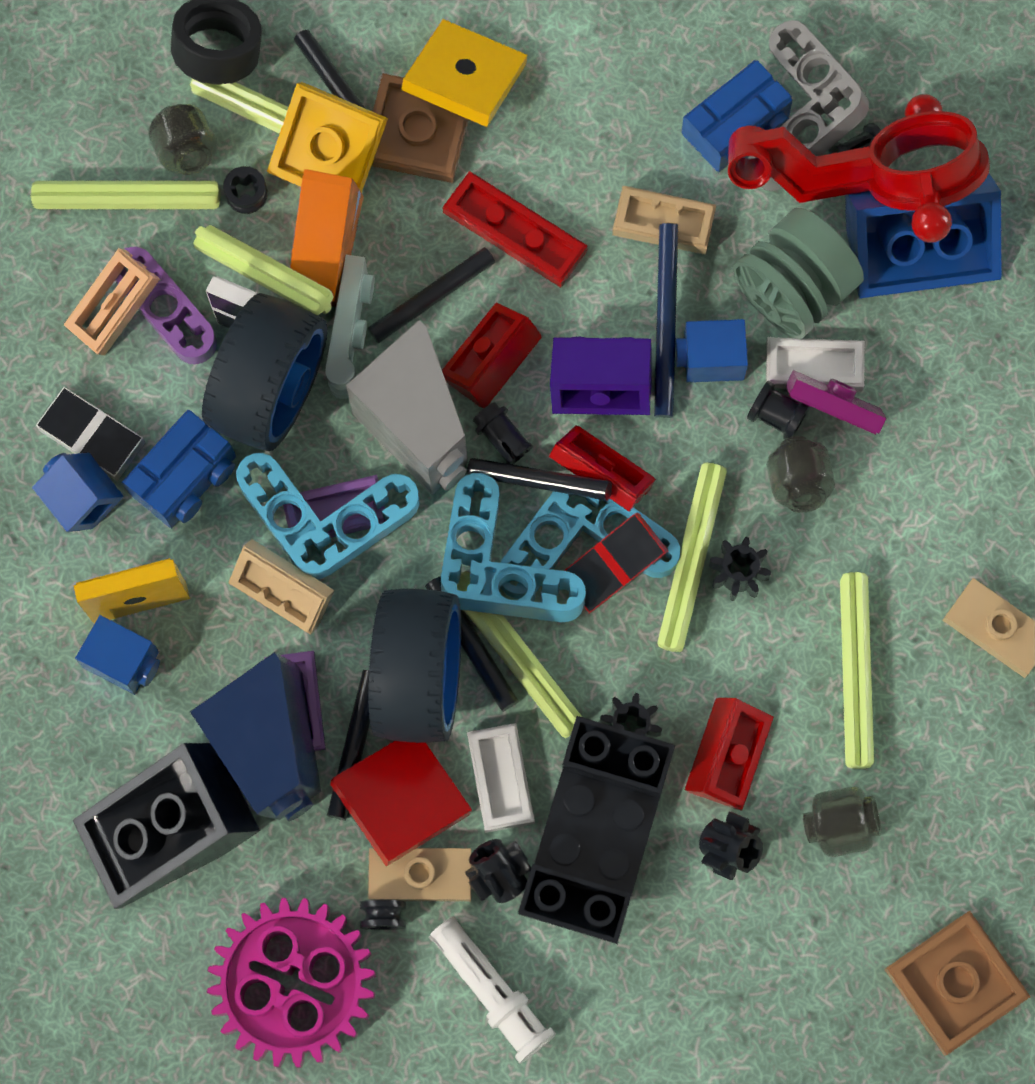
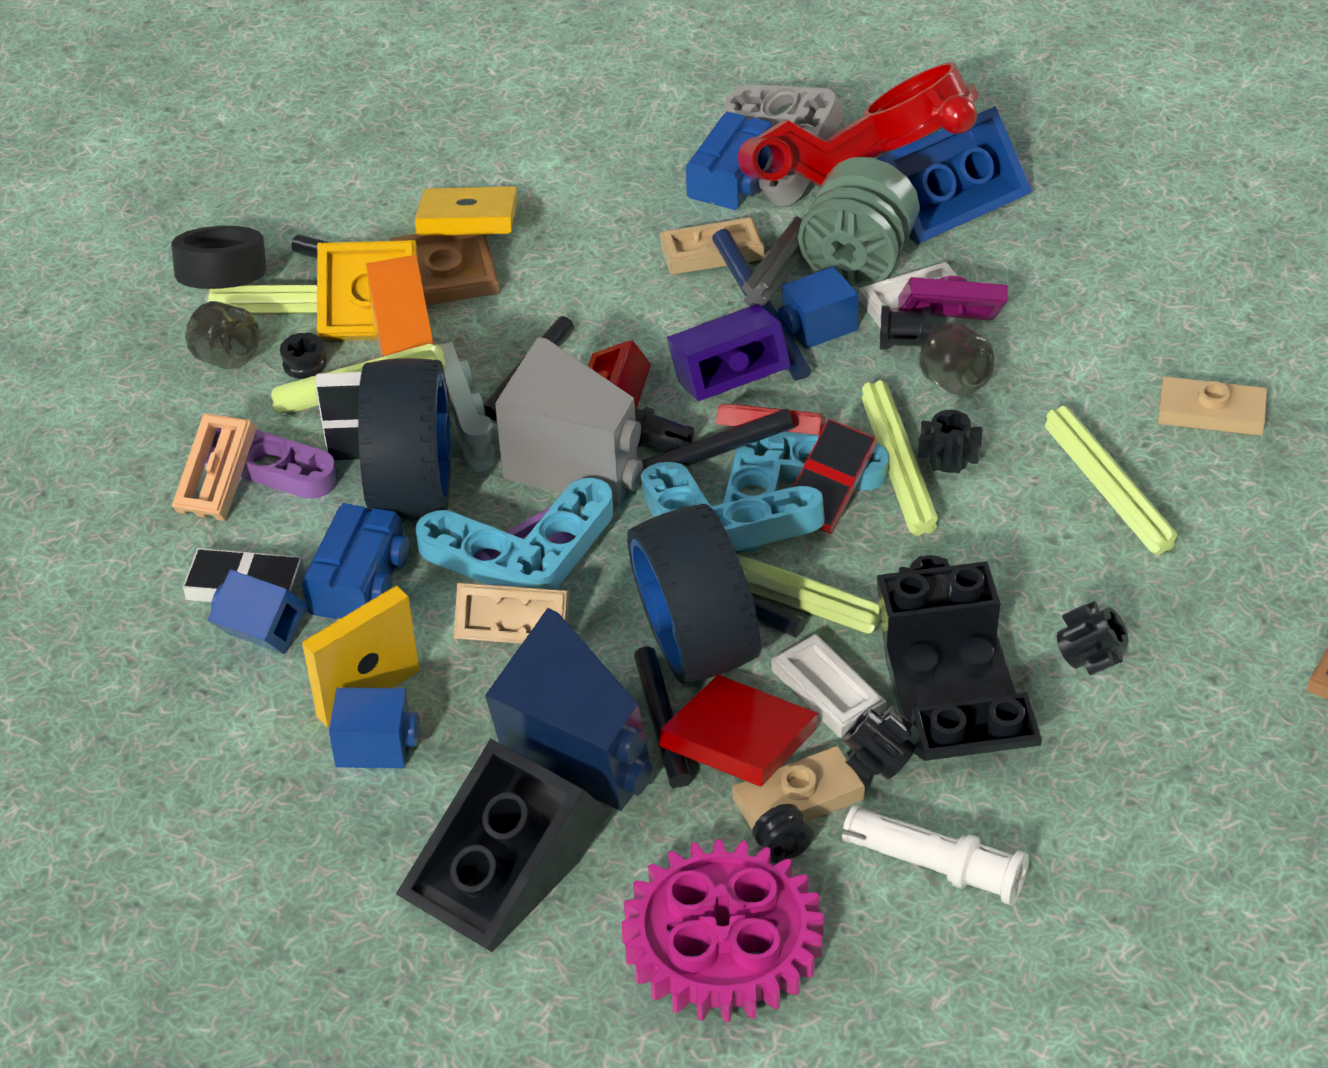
camera: 25 degrees left, 30 degrees down
yellowish green axle [31,181,221,209] -> none
red tile [442,171,588,288] -> none
red slope [684,698,774,811] -> none
clear smoke head [803,786,881,857] -> none
none -> dark grey axle [742,216,802,306]

